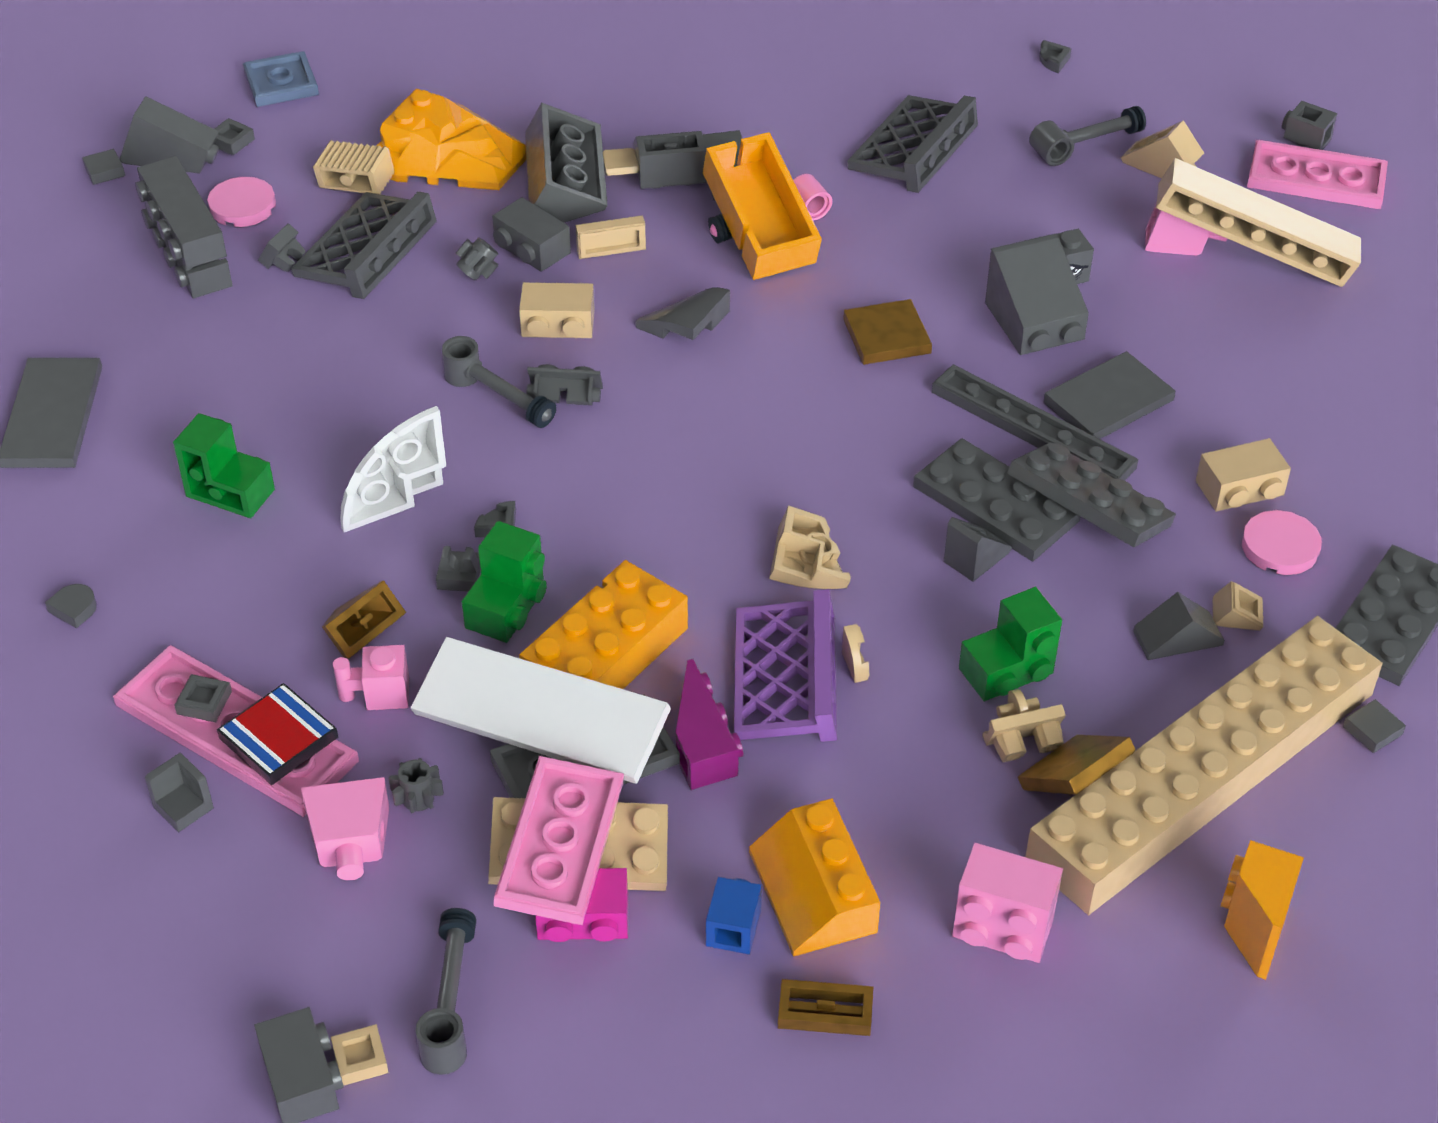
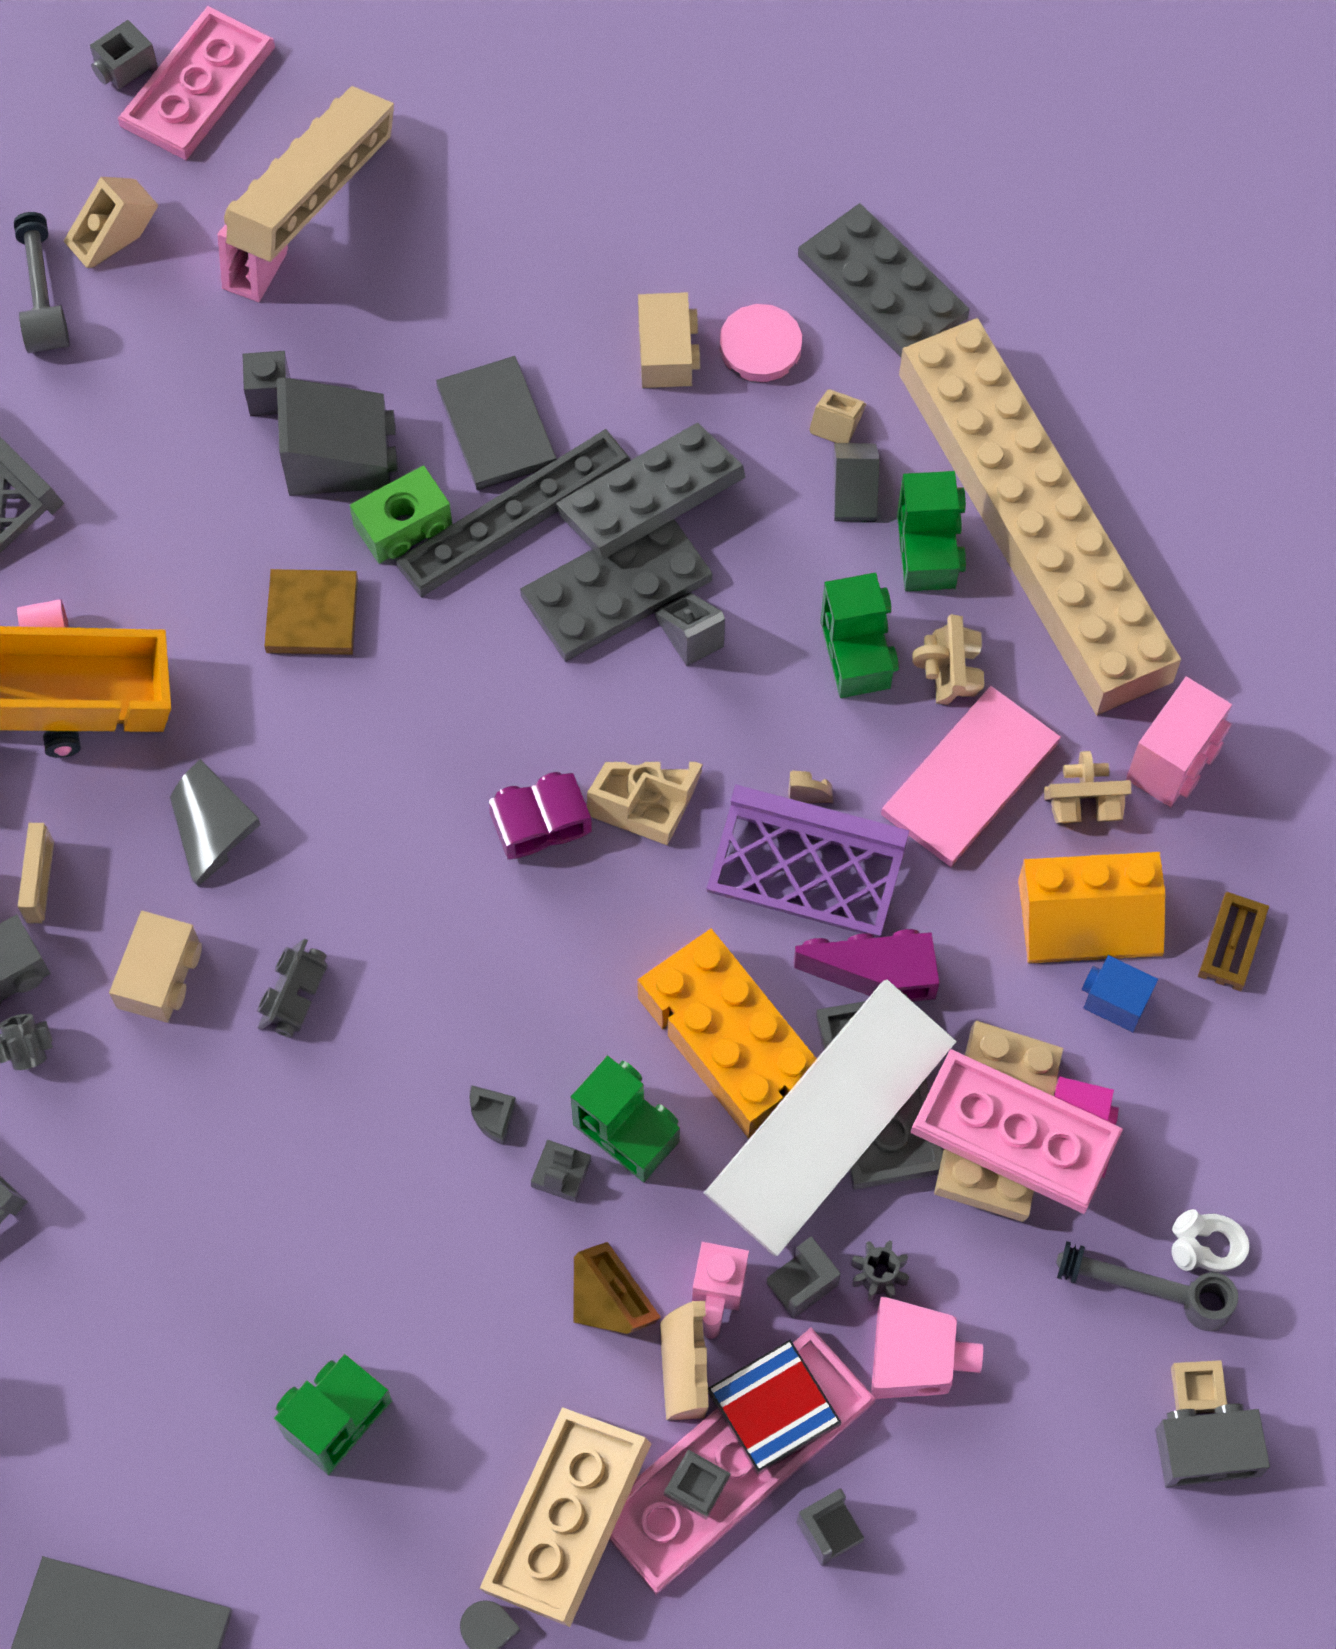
camera: 75 degrees left, 20 degrees up
white brick [340,406,446,532] -> none
dark grey piece [442,336,556,428] -> none
pearl gold tile [1017,735,1136,795] -> none
light orange slope [1220,840,1304,980] -> none
dark grey tile [1343,699,1406,753] -> none
none -> bright green brick [349,465,452,564]
none -> tan plate [480,1407,651,1627]
none -> magenta brick [489,772,592,860]
none -> tan slope [660,1301,708,1420]
none -> dark grey panel [766,1236,841,1319]
none -> bright pink tile [881,686,1061,867]
none -> green brick [897,471,966,591]
none -> tan hips [1044,751,1132,824]
none -> white piece [1172,1209,1250,1272]

